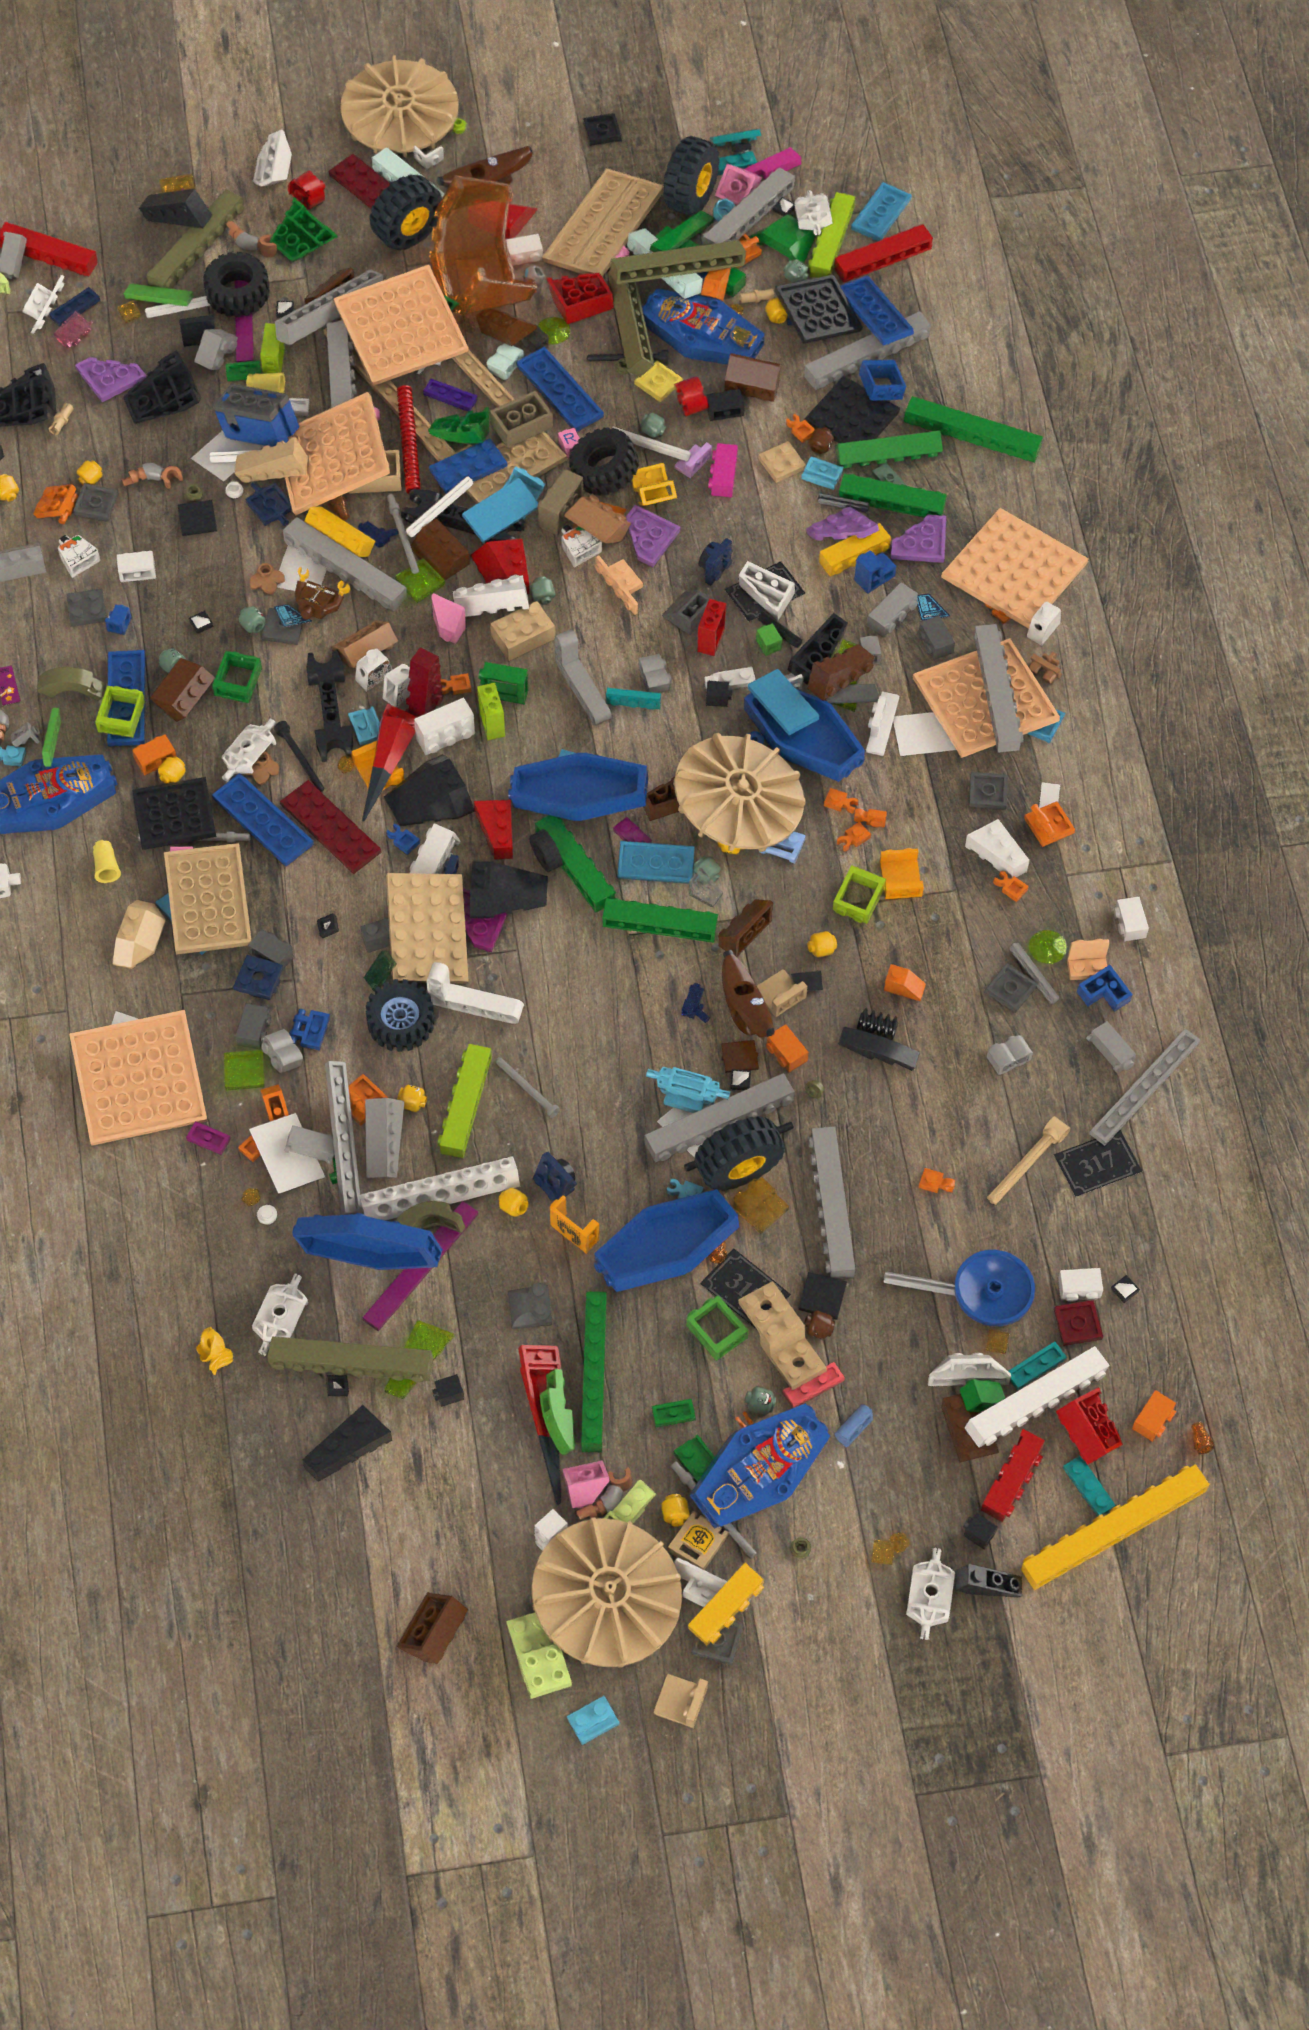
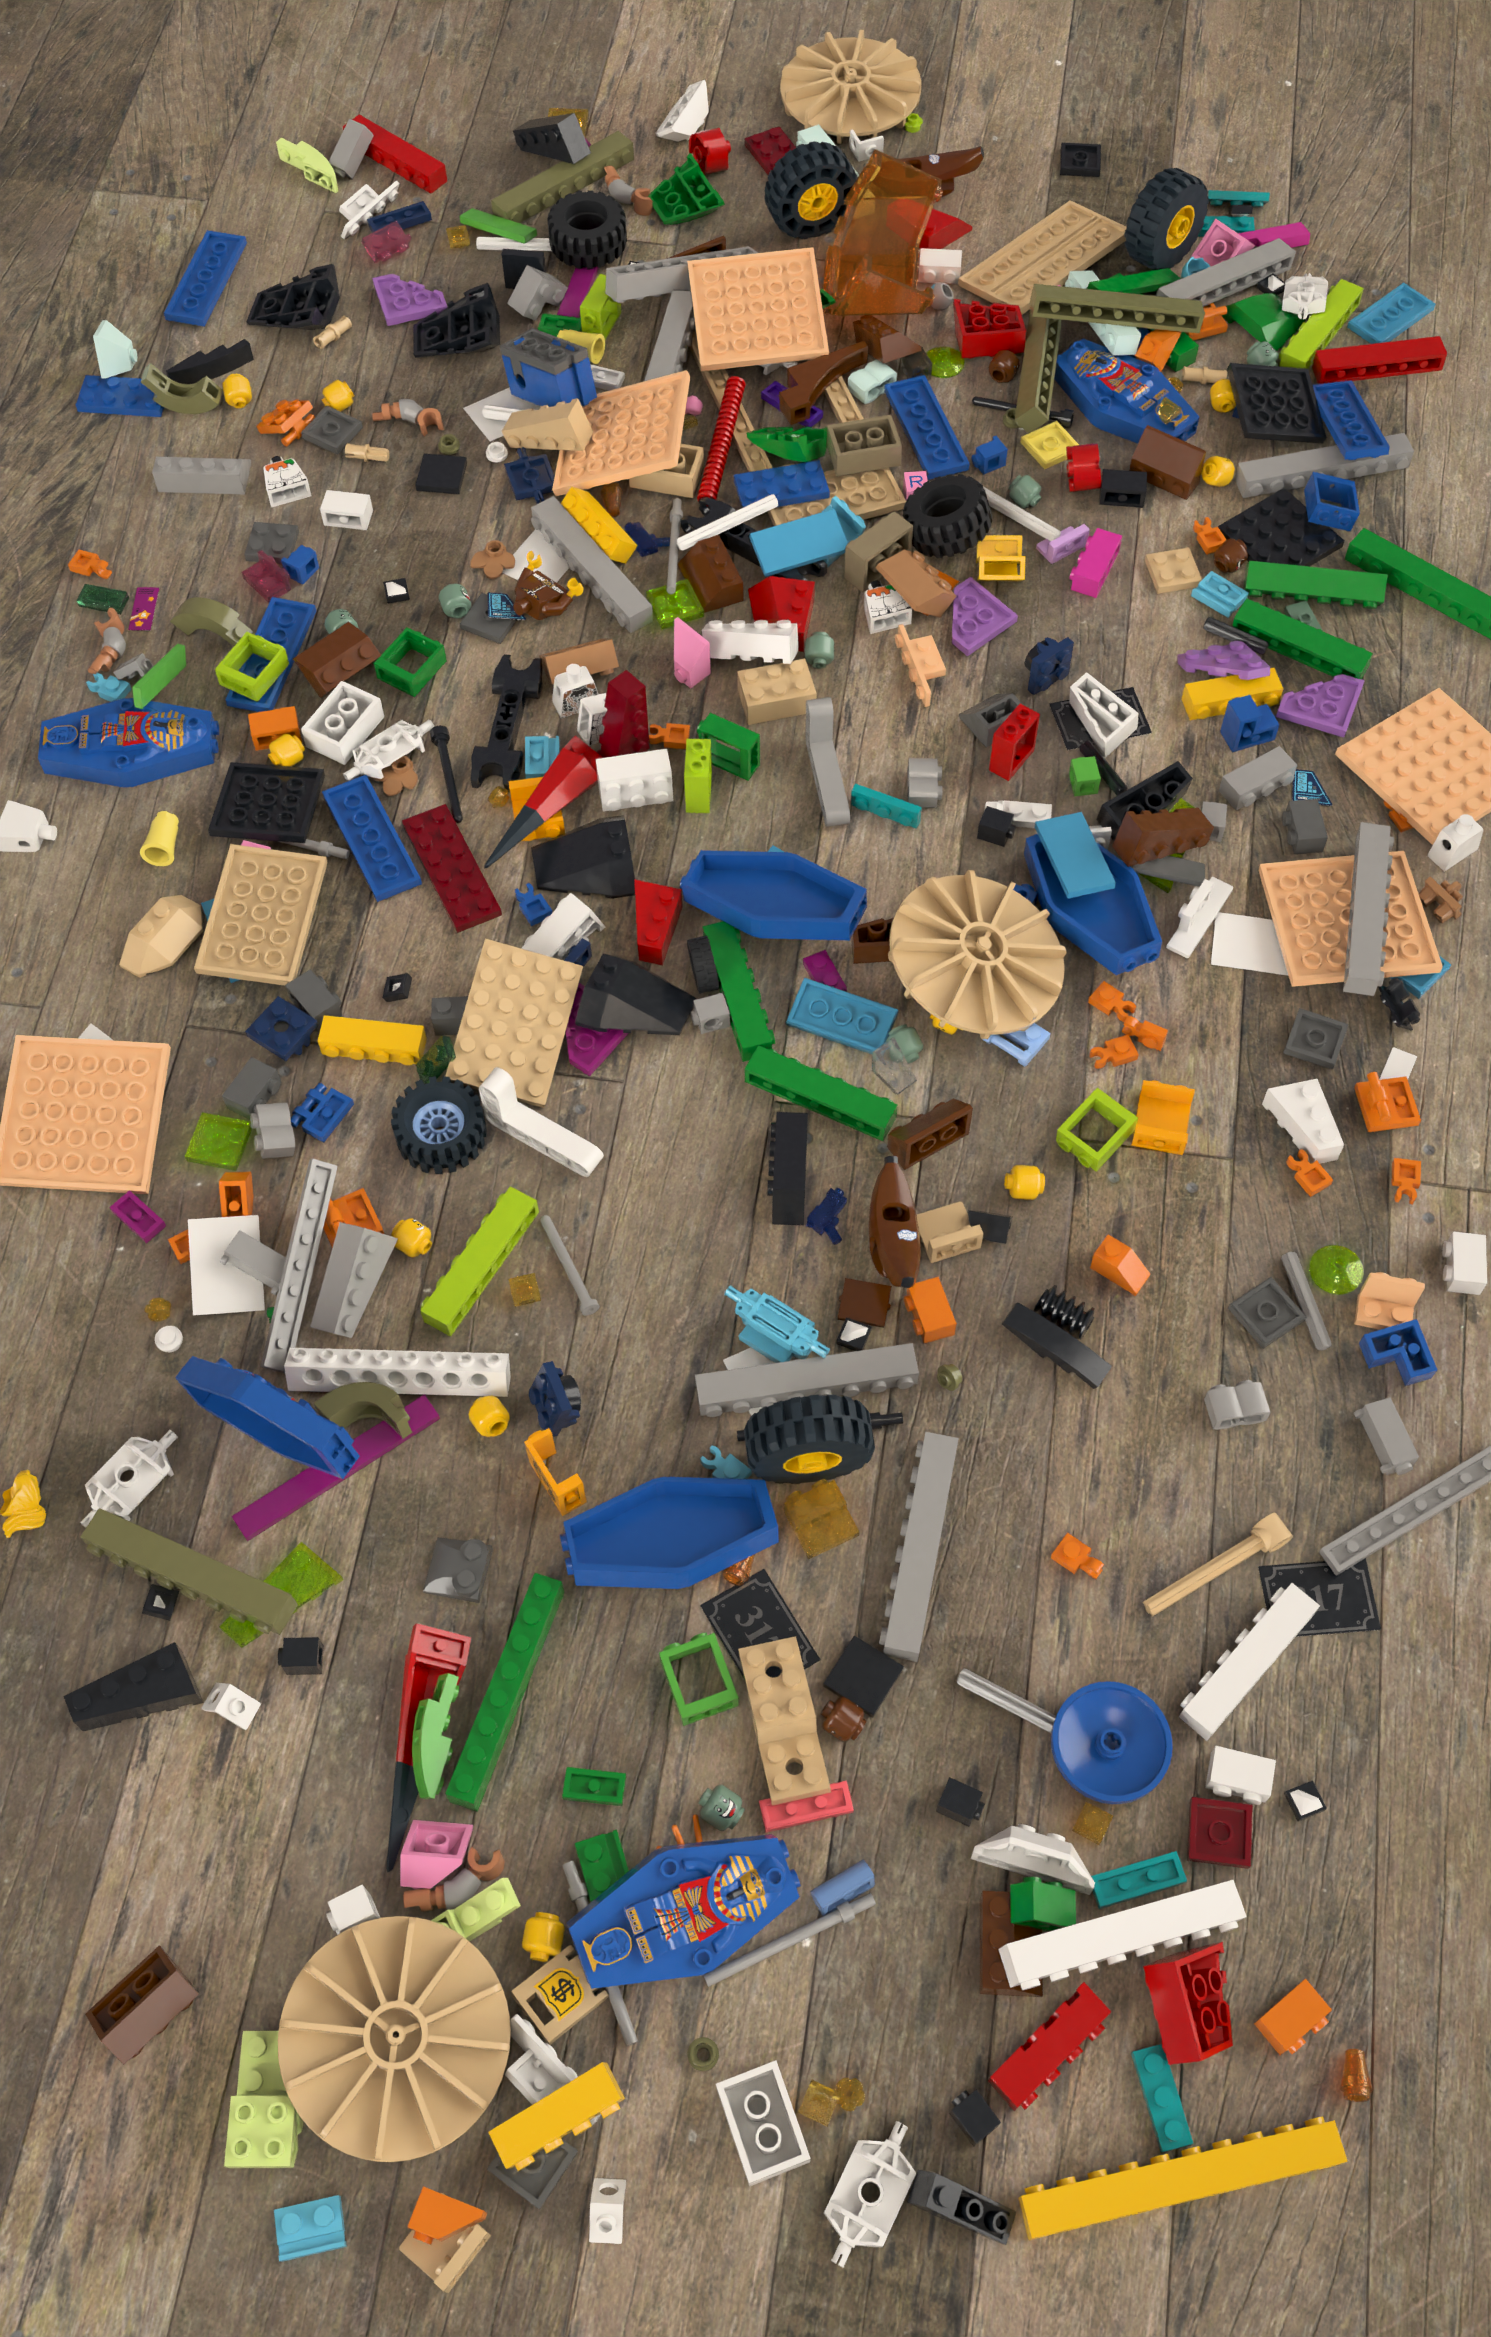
camera: 20 degrees right, 0 degrees up
none -> white bracket [201,1683,261,1730]
none -> clear pink bracket [241,550,291,603]
none -> white brick [301,681,384,765]
none -> yellow brick [318,1015,427,1065]
none -> tan axle [345,443,389,462]
none -> orange slope [407,2186,487,2245]
none -> clear yellow plate [508,1273,541,1307]
none -> white bracket [589,2178,626,2244]
none -> light grey brick [690,993,730,1034]
none -> light grey bar [703,1893,876,1987]
none -> white brick [716,2060,811,2186]
none -> black wedge [767,1112,808,1226]
none -> reddish brown arch [779,341,868,425]
none -> black brick [936,1777,985,1827]
none -> blue brick [971,436,1008,475]
none -> reddish brown head [988,350,1020,383]
none -> white brick [1179,1583,1320,1741]
none -> yellow head [1201,456,1235,487]
none -> black hinge [1378,978,1420,1031]
none -> orange plate [1391,1158,1421,1205]

